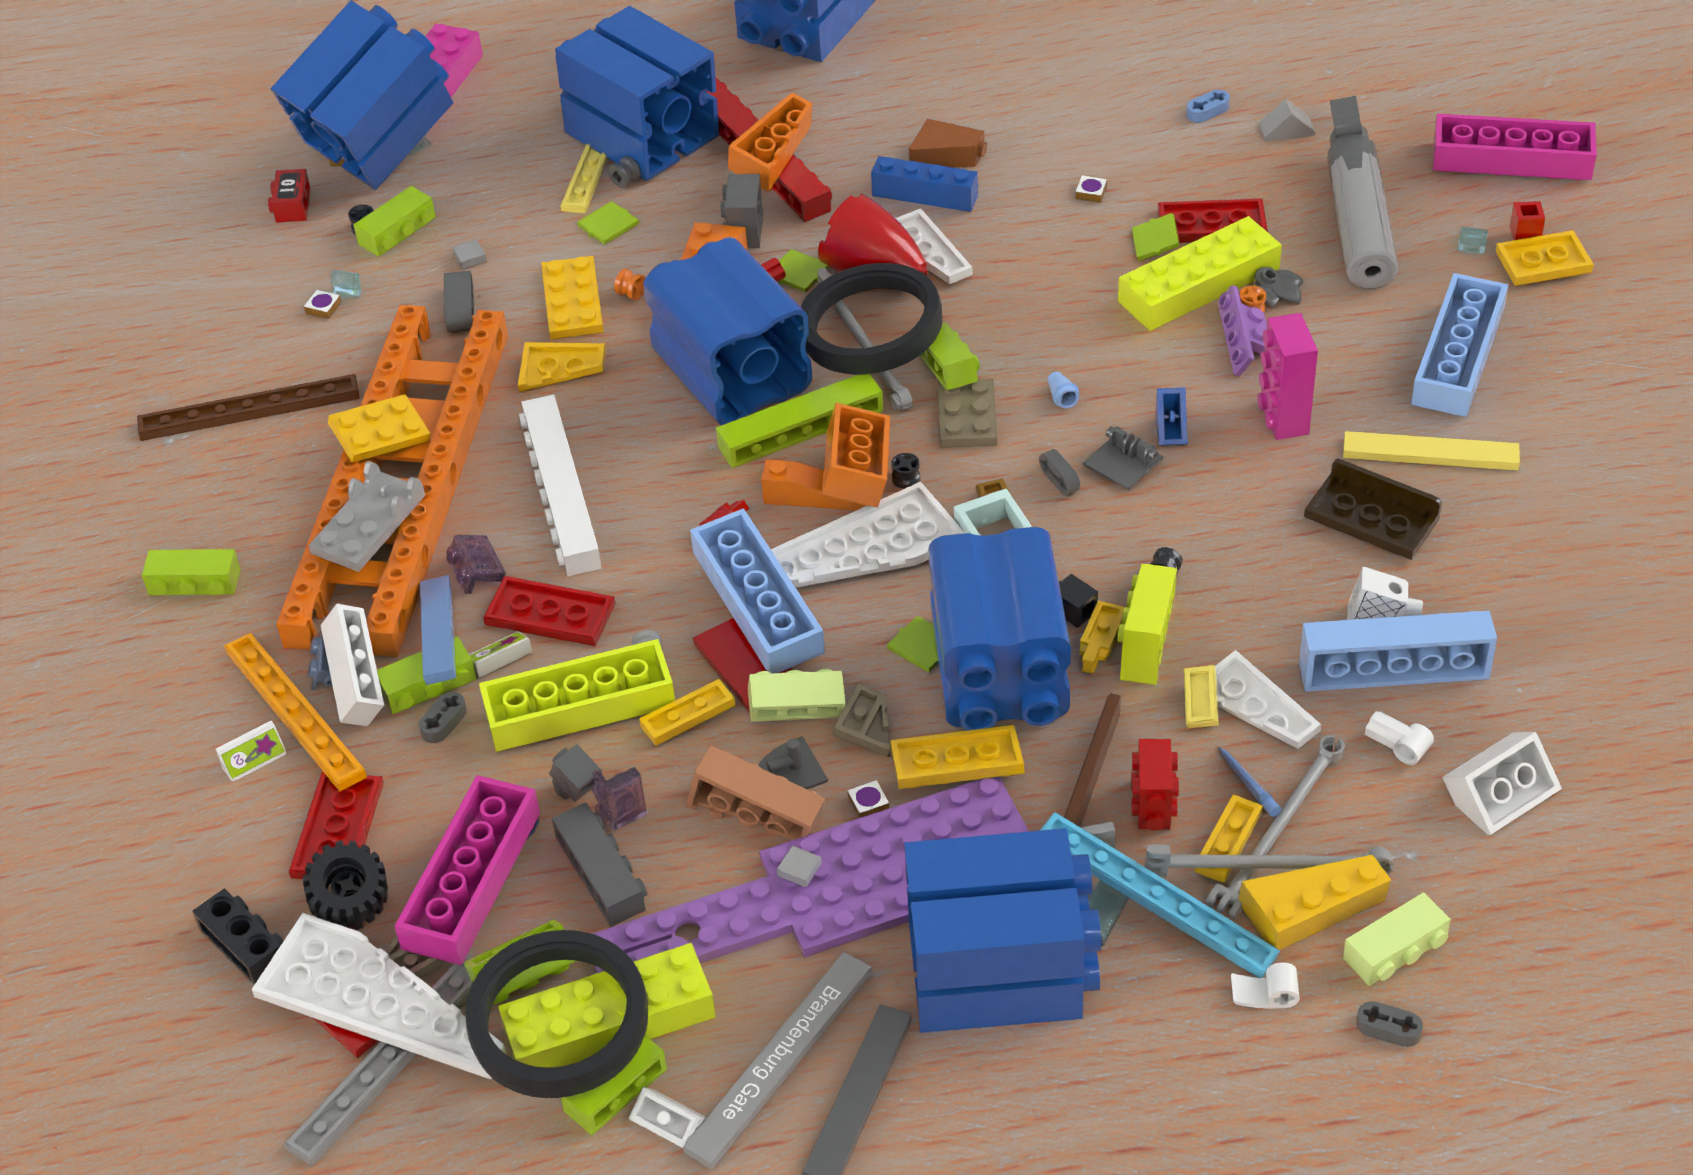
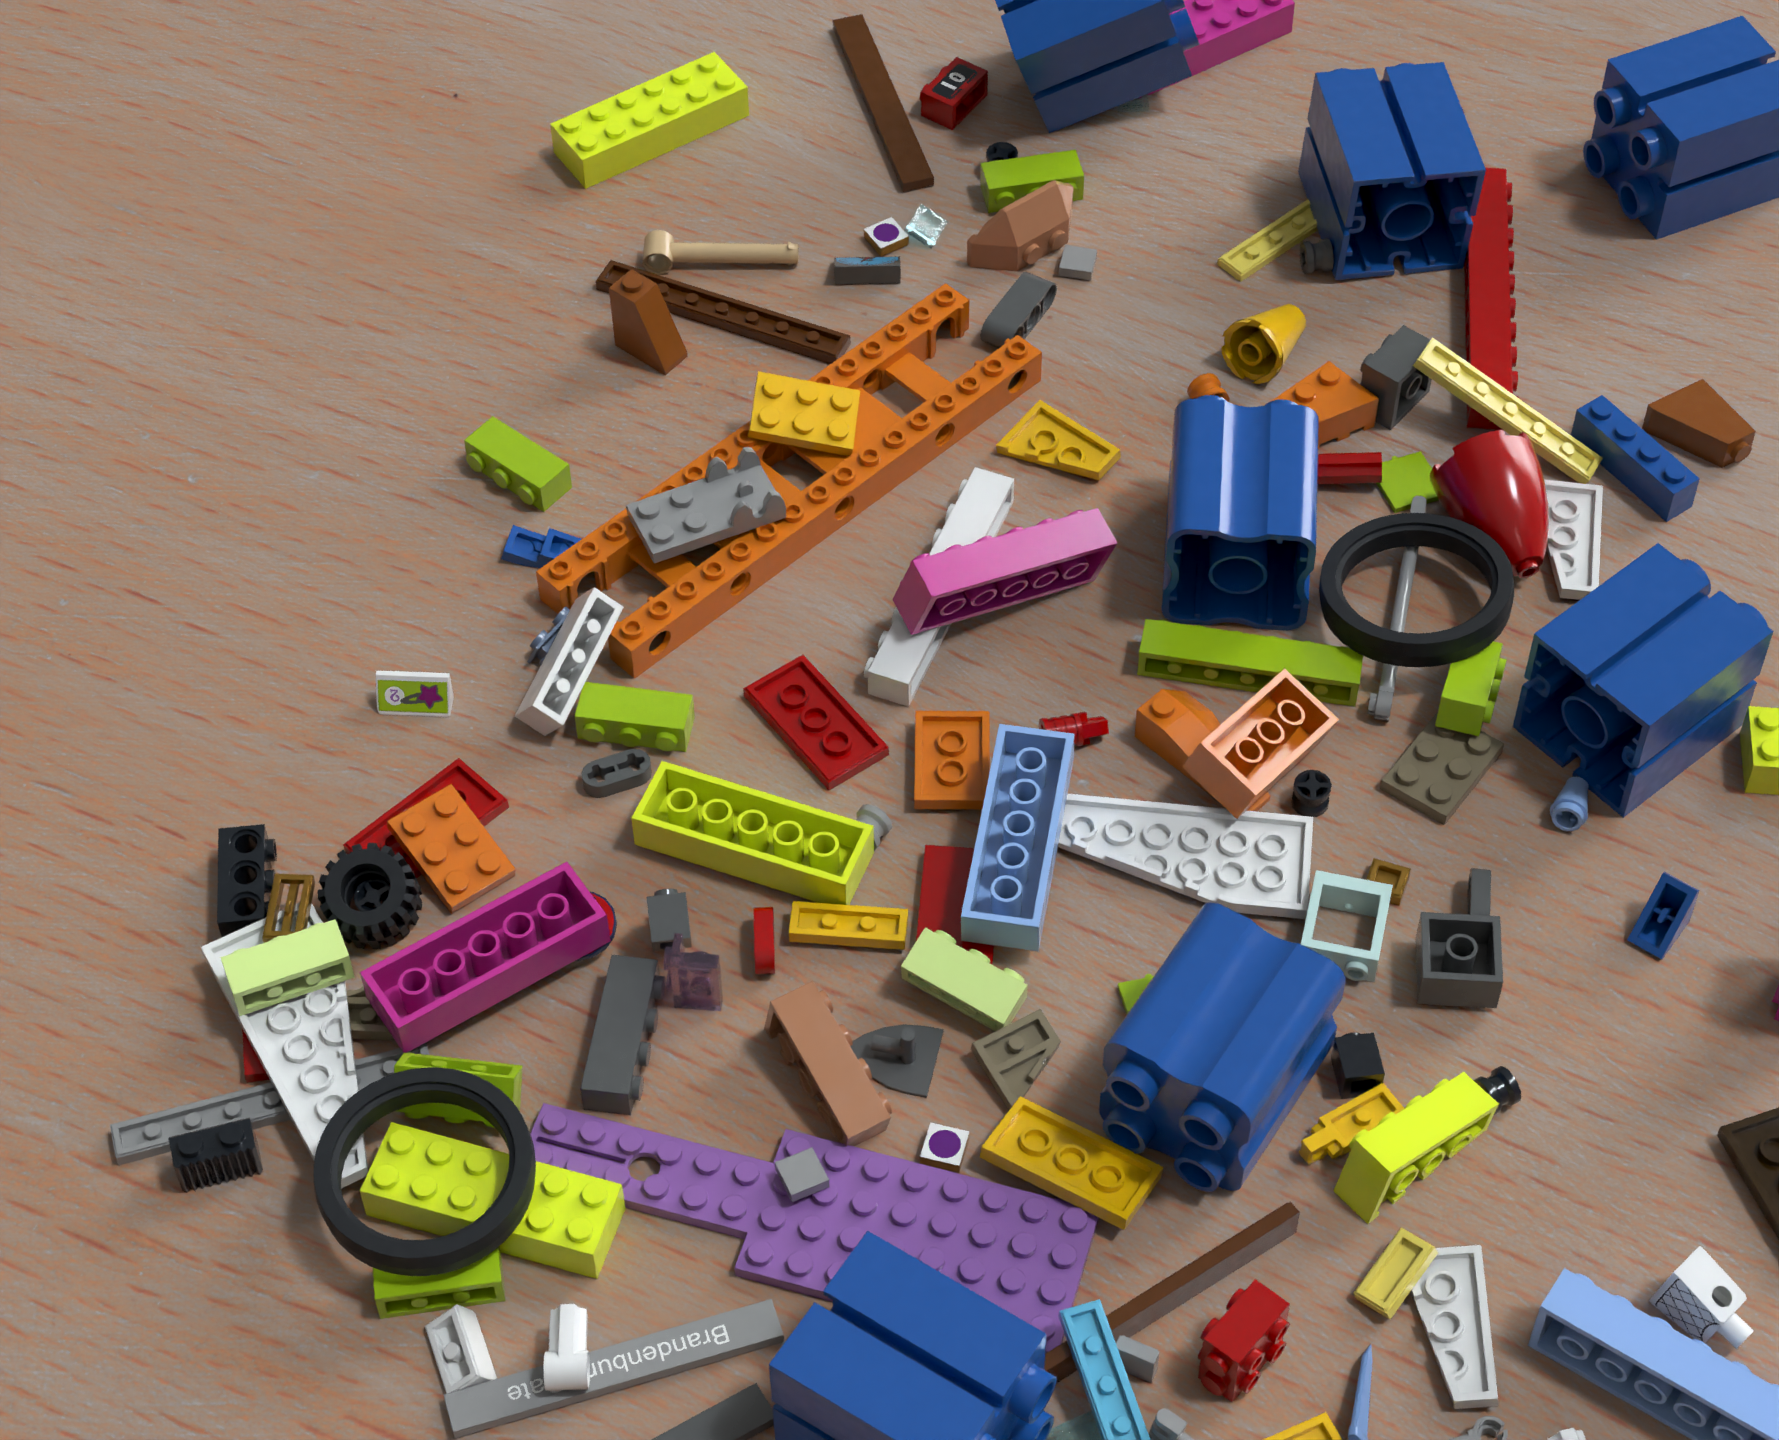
camera: 35 degrees right, 5 degrees up
light orange tile [224,633,367,792] -> none
medium blue tile [420,575,456,685] -> none
clear purple bracket [446,535,506,594] -> none
white slope [469,631,532,678] -> none
yellow plate [541,256,604,340] -> none
lime piece [577,201,639,245] -> none
orange wedge [728,92,812,192] -> none
dark grey hinge [1083,426,1163,490] -> none
none -> black brick [169,1117,263,1193]
none -> yellowish green brick [220,919,355,1016]
none -> pearl gold tile [262,874,315,943]
none -> orange plate [387,784,516,914]
none -> blue slope [501,525,581,568]
none -> white piece [544,1304,590,1391]
none -> neon yellow brick [550,52,749,189]
none -> dark orange slope [609,269,688,376]
none -> tan piece [643,230,799,275]
none -> red beam [754,907,775,974]
none -> reddish brown tile [833,14,934,192]
none -> dark grey slope [834,256,901,284]
none -> dark pink brick [892,508,1117,635]
none -> orange plate [914,710,990,809]
none -> nougat wedge [967,180,1074,271]
none -> yellow cone [1221,304,1306,384]
none -> light yellow tile [1413,337,1603,484]
none -> dark grey brick [1415,912,1503,1008]
none -> blue brick [1513,543,1774,818]

